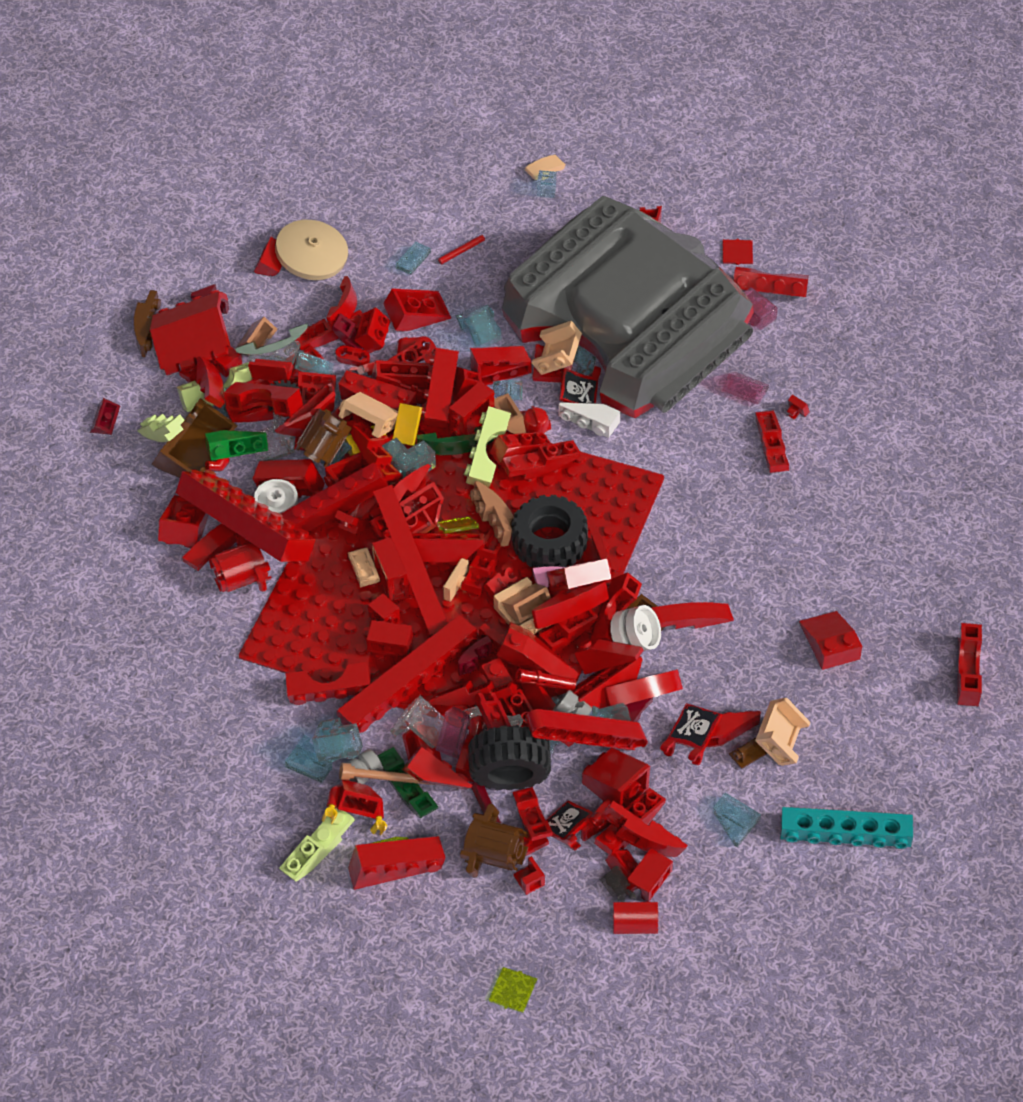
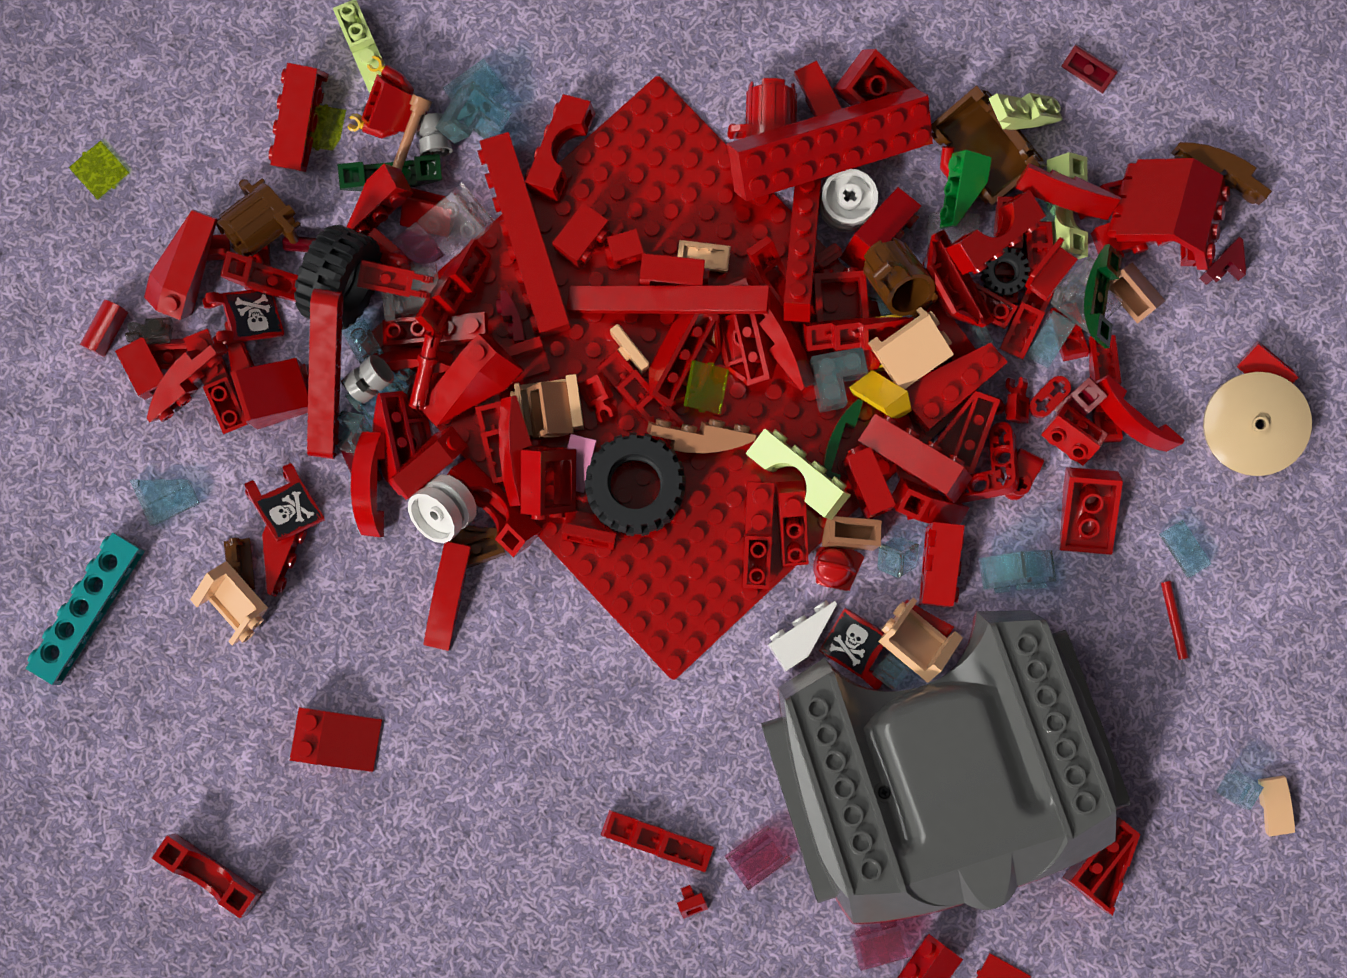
camera: 115 degrees right, 30 degrees up
none -> red wedge [144,209,218,320]

